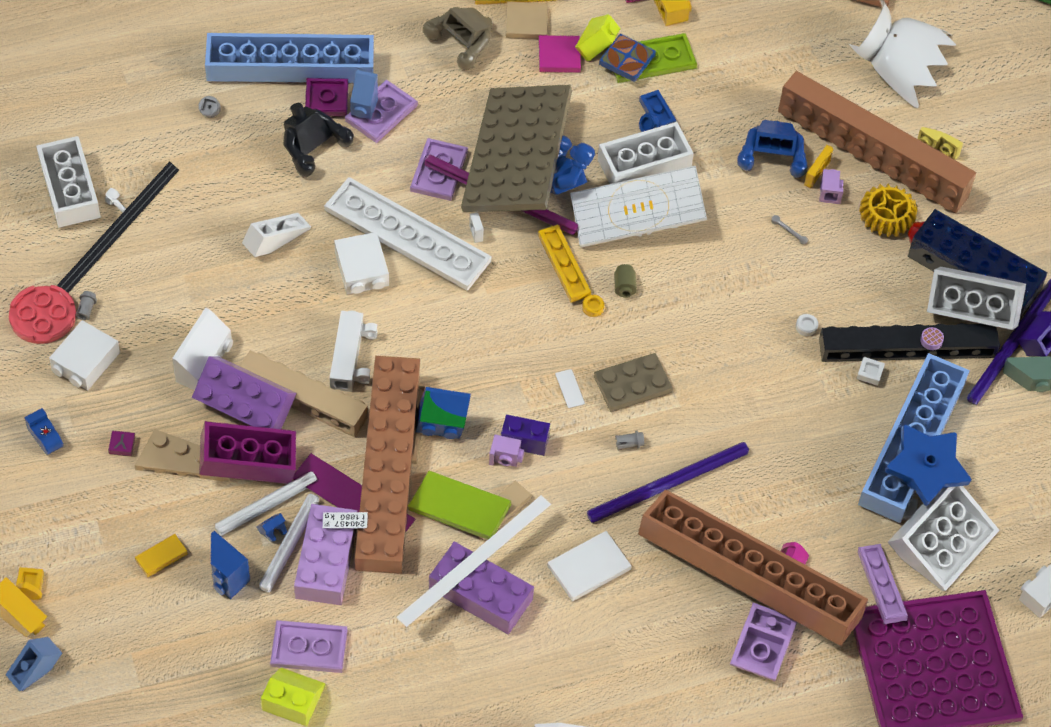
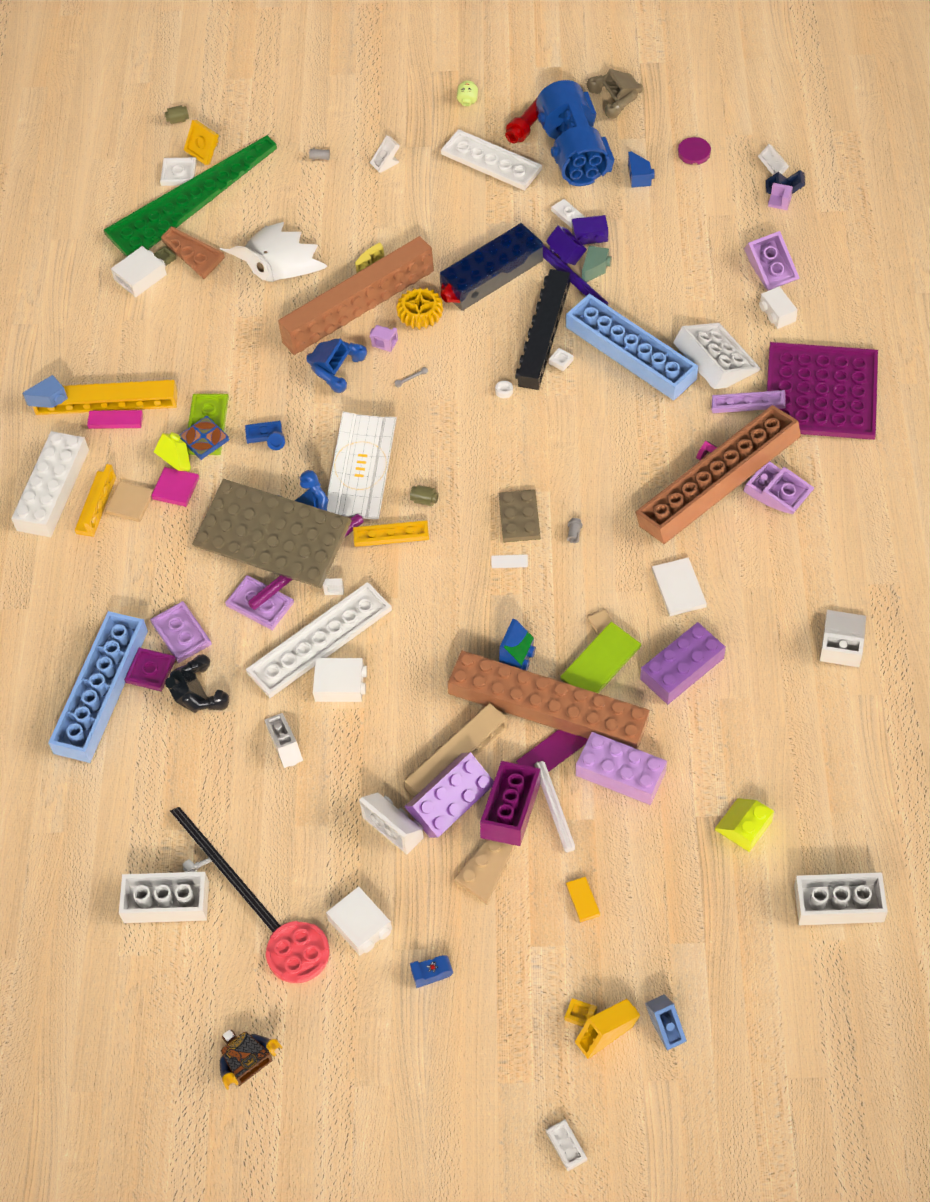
camera: 65 degrees left, 0 degrees up
light grey pin [75,291,97,320] -> none
magenta tile [108,431,136,456] -> none
light grey tile [199,96,221,118] -> none
blue slope [211,531,250,599] -> none
blue tile [256,513,287,542] -> none
white axle [259,494,319,593] -> none
lavender tile [270,620,348,673] -> none
white sticker [323,512,368,528] -> none
white brick [330,310,378,392] -> none
medium blue slope [350,70,378,119] -> none
white sticker [397,495,551,627] -> none
dark tan torso [423,7,493,70] -> none
lavender brick [489,435,524,467] -> none
dark purple brick [501,414,550,456] -> none
yellow tile [582,295,604,317] -> none
dark purple axle [587,442,749,523] -> none
white brick [597,122,694,184] -> none
yellow tile [804,145,834,189] -> none
blue plate [884,424,972,506] -> none
lavender tile [920,327,944,350] -> none
white brick [927,267,1026,330] -> none

